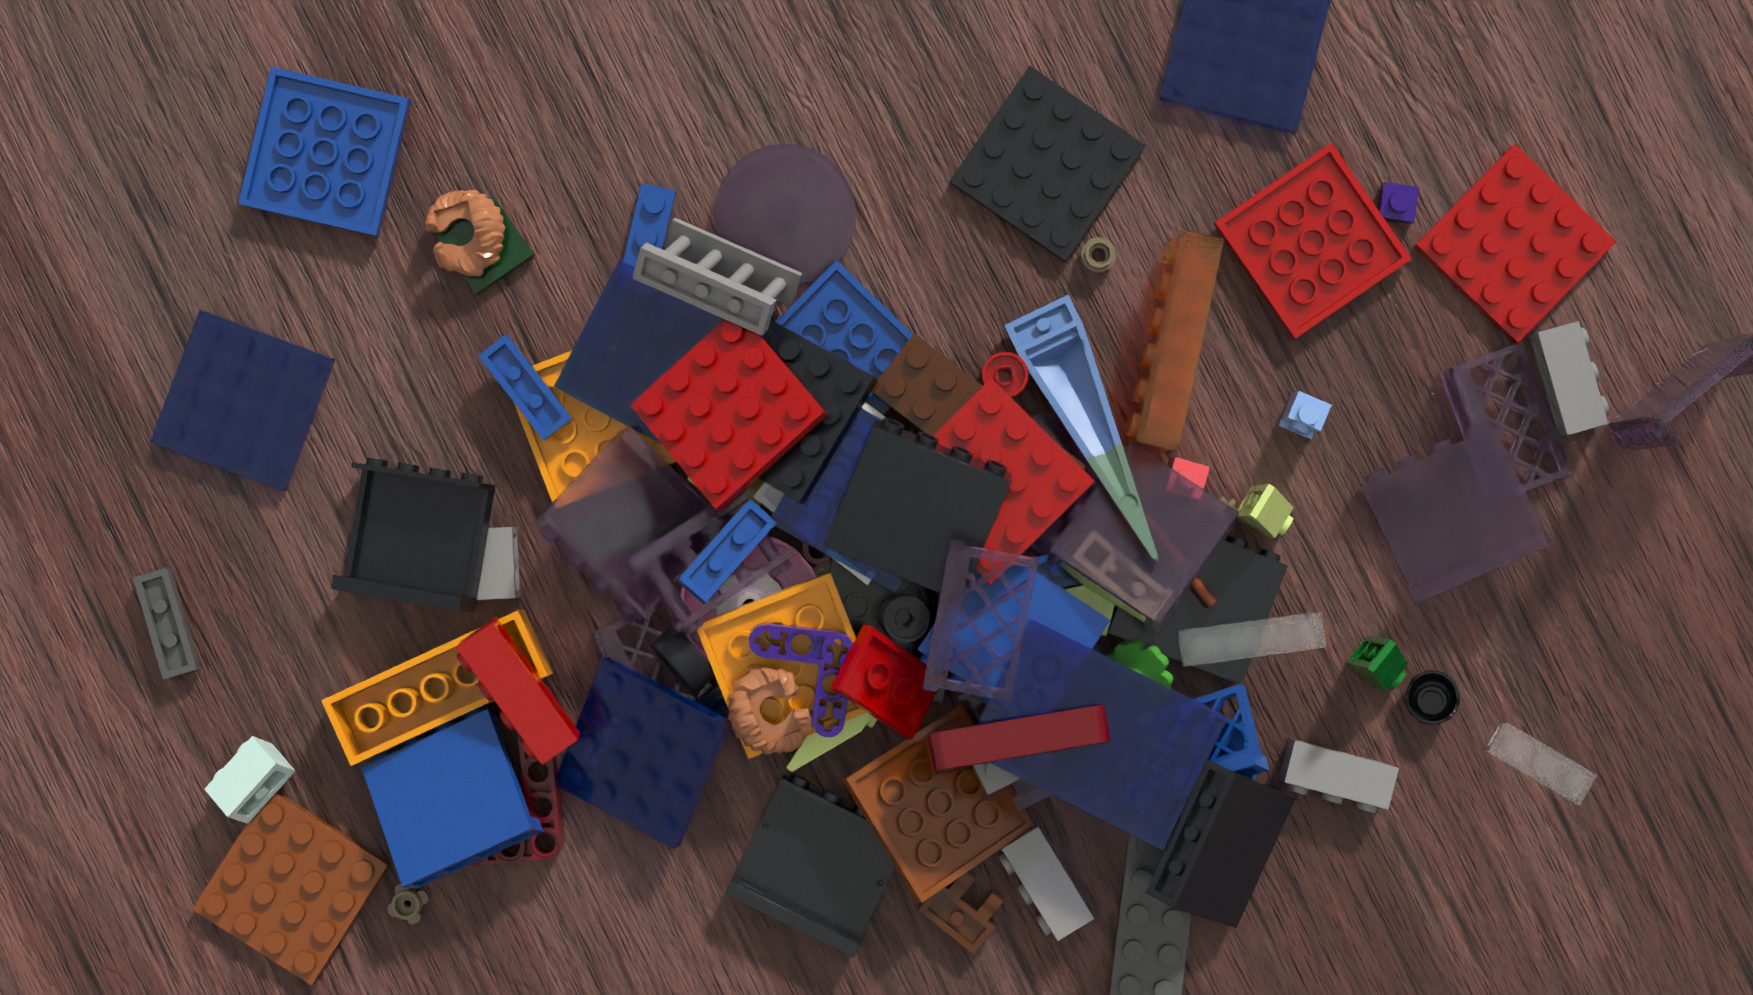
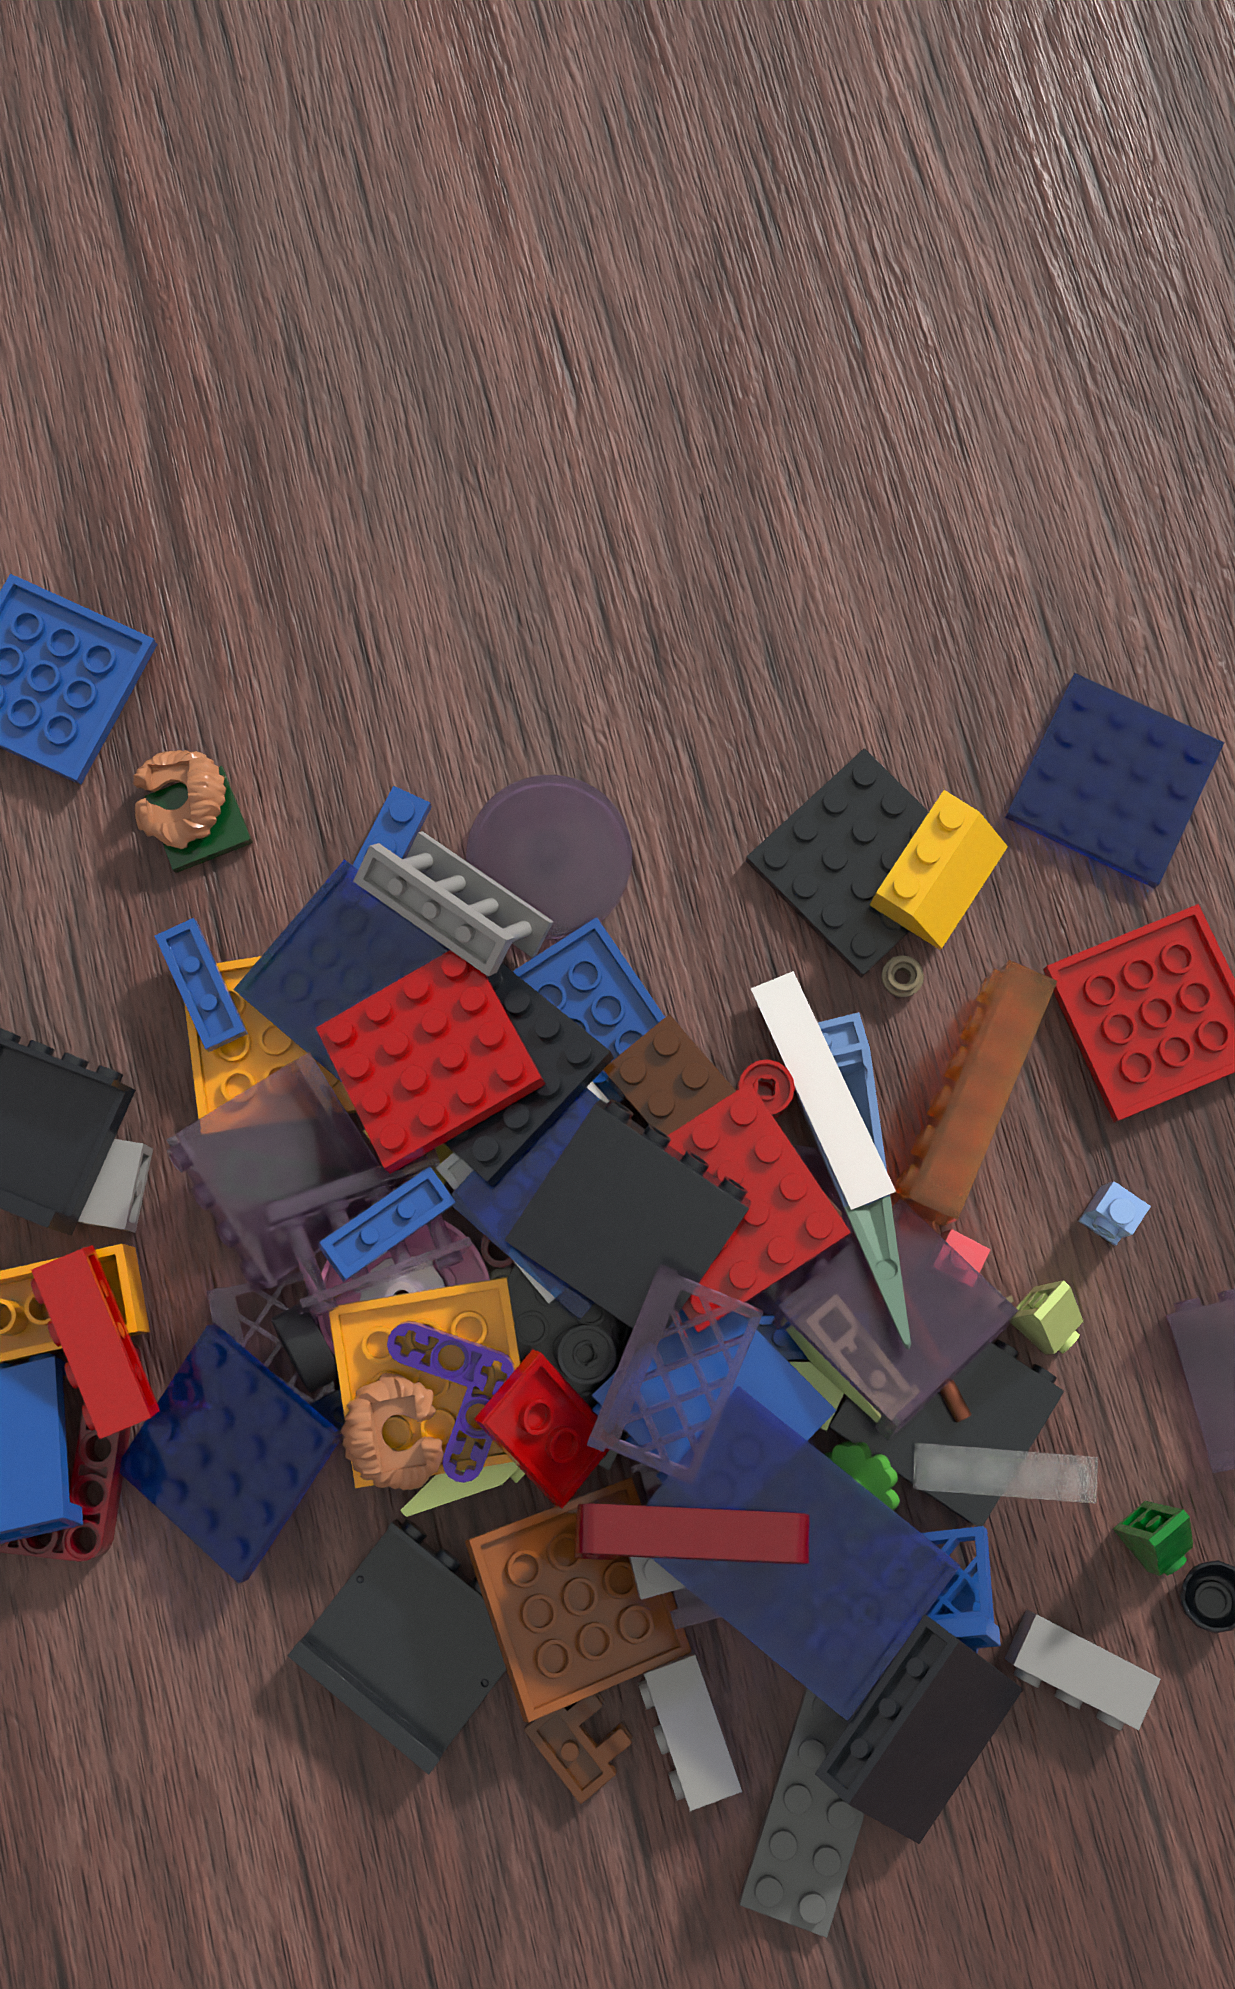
camera: 10 degrees right, 10 degrees down
none -> white sticker [751,971,896,1210]
none -> yellow slope [870,790,1008,950]

